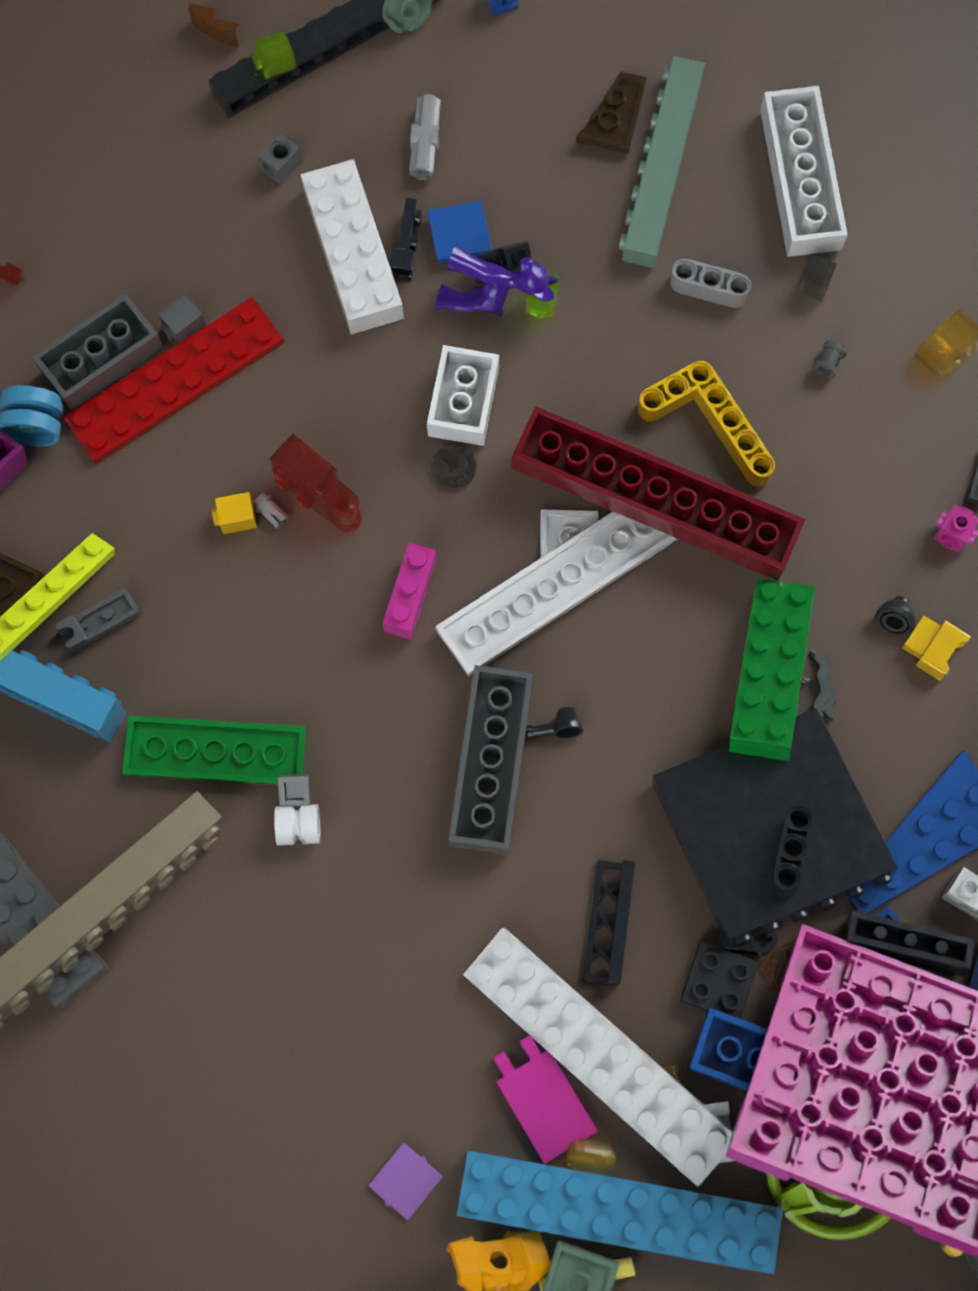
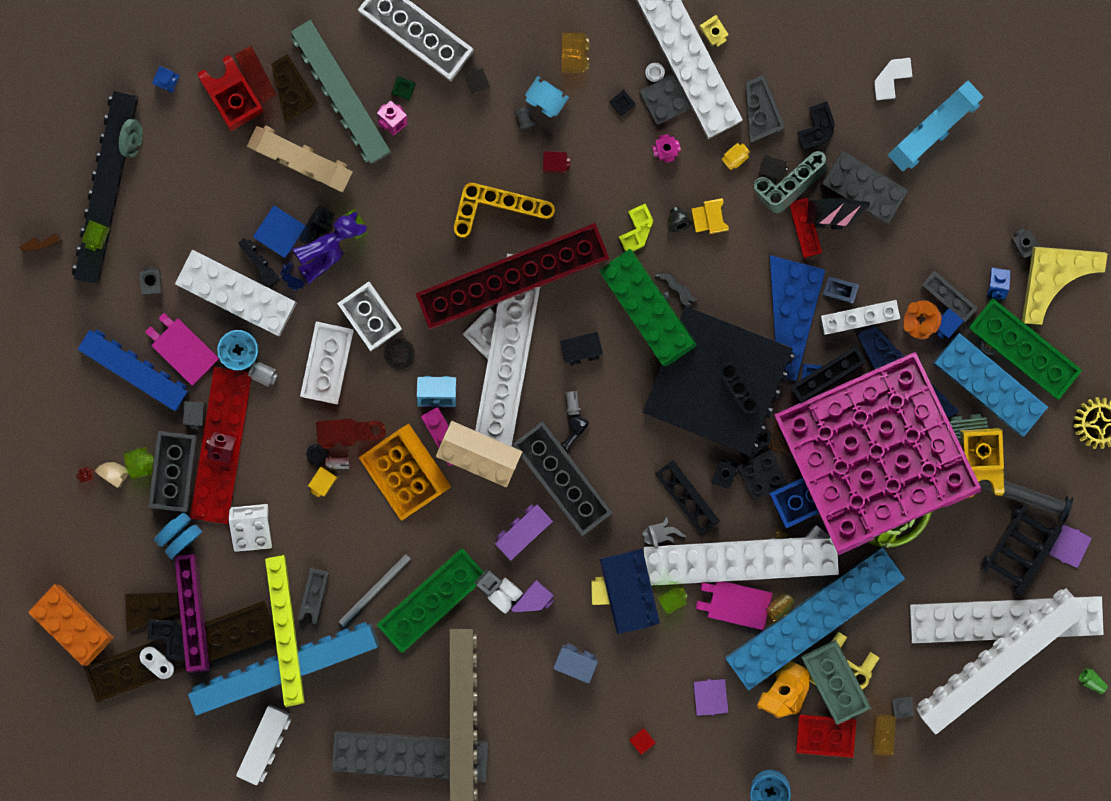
camera: 45 degrees left, 15 degrees up
light grey piece [409,94,441,180] -> none
light grey beam [670,258,752,308] -> none
none -> blue brick [78,329,189,411]
none -> tan brick [95,462,131,488]
none -> clear neon green brick [124,447,154,479]
none -> dark pink tile [145,313,219,386]
none -> red brick [197,55,264,131]
none -> dark red brick [205,432,236,463]
none -> medium azure wheel [217,330,258,370]
none -> white bracket [229,504,272,552]
none -> clear red slope [235,45,278,104]
none -> tan brick [247,126,353,192]
none -> light grey brick [248,362,278,387]
none -> clear blue bracket [280,262,307,291]
none -> white plate [300,322,354,404]
none -> black tile [306,444,330,467]
none -> light grey piece [339,554,411,627]
none -> light orange slope [359,424,452,521]
none -> dark pink brick [377,101,408,136]
none -> dark green tile [391,76,416,101]
none -> medium azure brick [417,376,456,407]
none -> tan slope [436,421,523,488]
none -> medium lavender brick [495,504,553,561]
none -> medium lavender slope [511,580,554,612]
none -> medium azure brick [525,76,569,118]
none -> dark red brick [543,151,571,174]
none -> sand blue brick [553,643,598,683]
none -> black brick [560,331,603,366]
none -> light grey pin [565,391,581,416]
none -> light yellow brick [591,577,610,605]
none -> dark blue slope [600,549,660,634]
none -> black tile [609,90,636,117]
none -> neon yellow tile [619,203,653,252]
none -> red tile [629,728,656,755]
none -> light grey piece [642,517,686,548]
none -> clear neon green brick [657,586,688,615]
none -> black brick [710,459,738,489]

